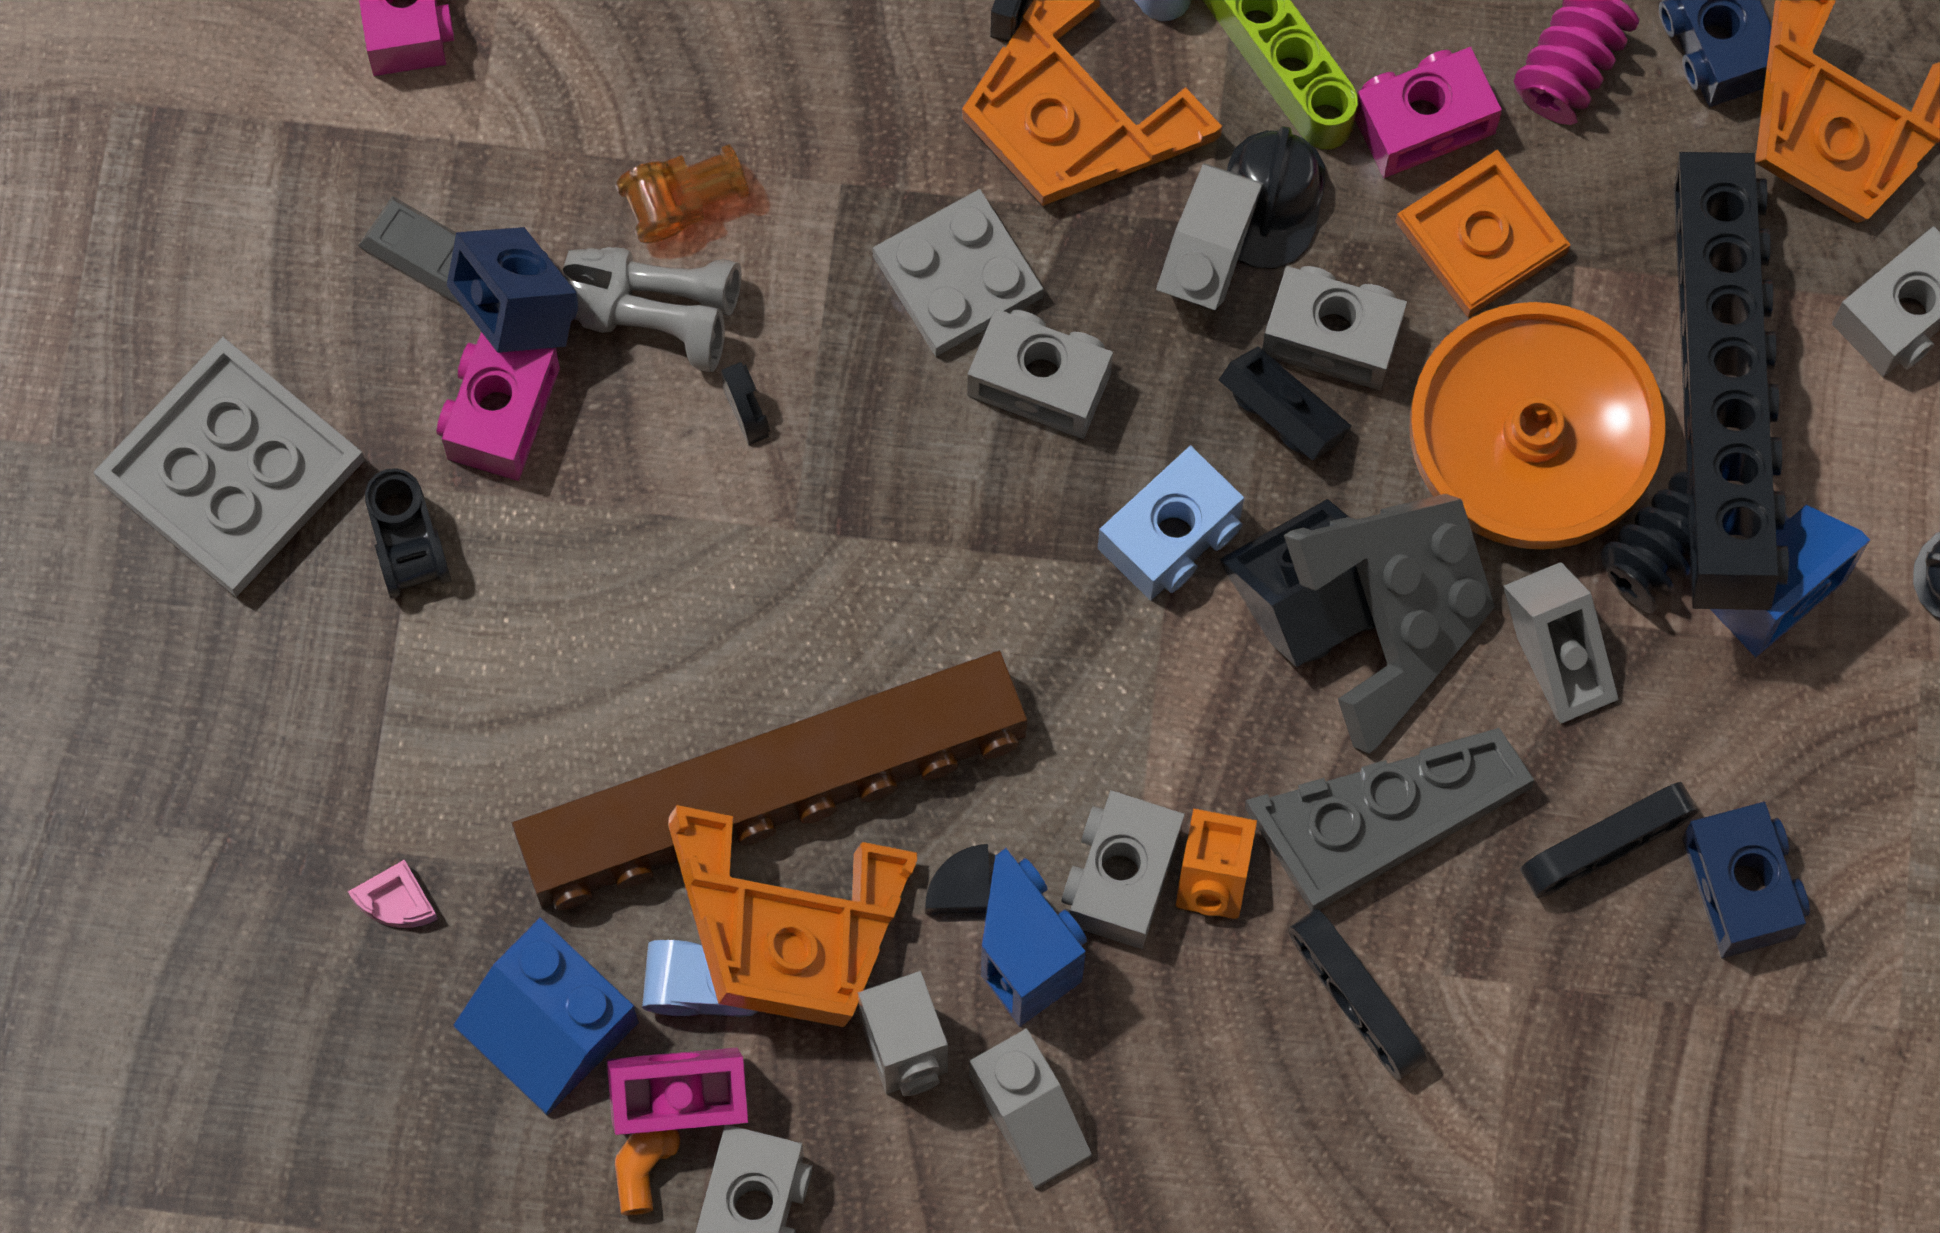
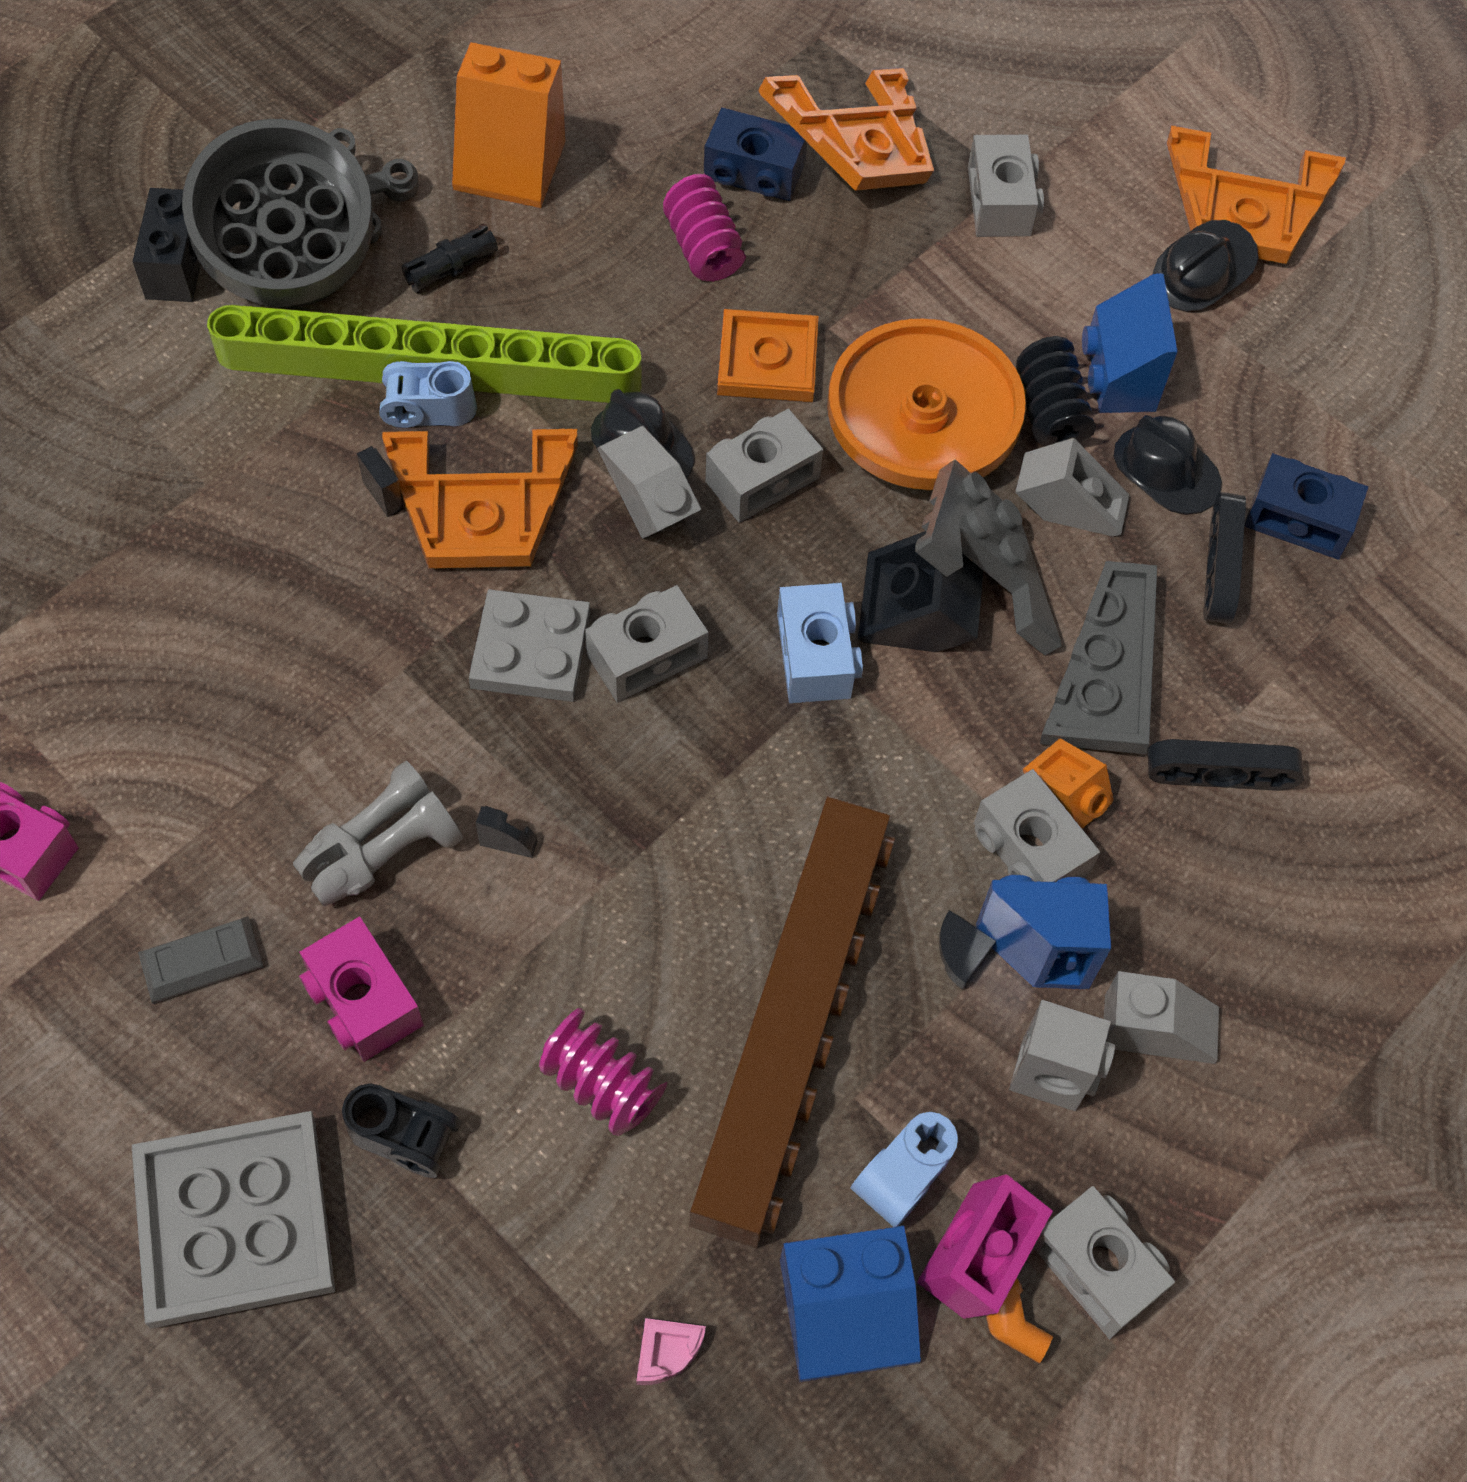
camera: 55 degrees left, 10 degrees down
dark blue brick [446,227,578,353] -> none
clear orange connector [615,144,750,244] -> none
orange wing [668,805,917,1027] -> none
black plate [1218,346,1352,461] -> none
dark pink brick [1355,47,1502,179] -> none
black brick [1674,152,1789,610] -> none
none -> dark pink piece [539,1008,667,1136]
none -> black piece [1113,415,1222,515]

